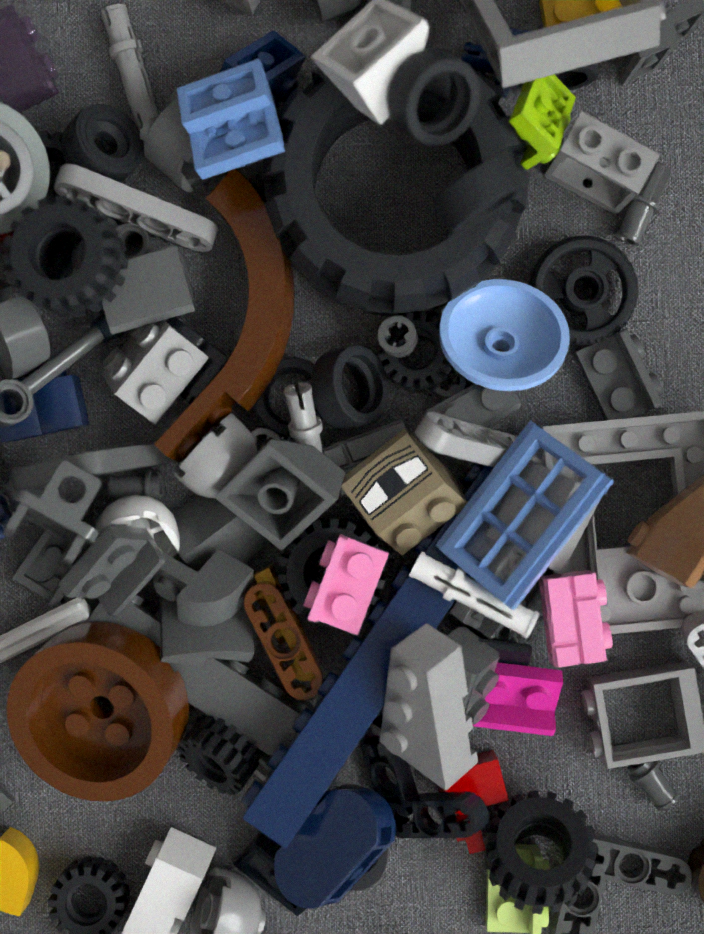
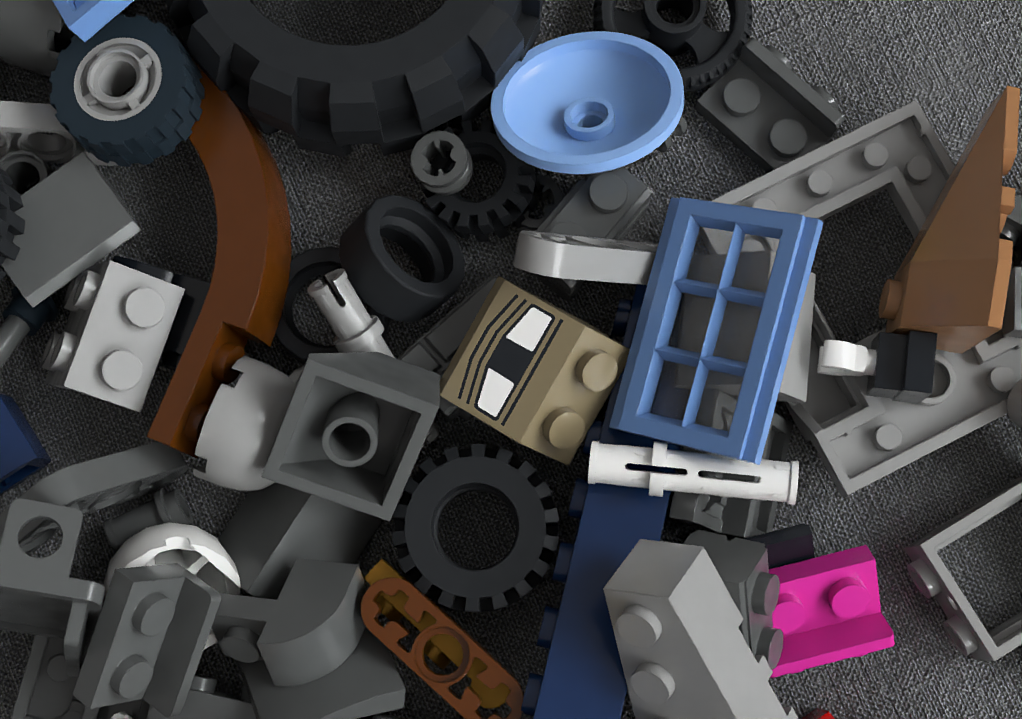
camera: 25 degrees left, 10 degrees down
bright pink bracket [303,534,389,635] -> none
bright pink brick [538,570,612,667] -> none
none -> black wheel [49,14,205,167]
none -> black piece [817,330,937,404]

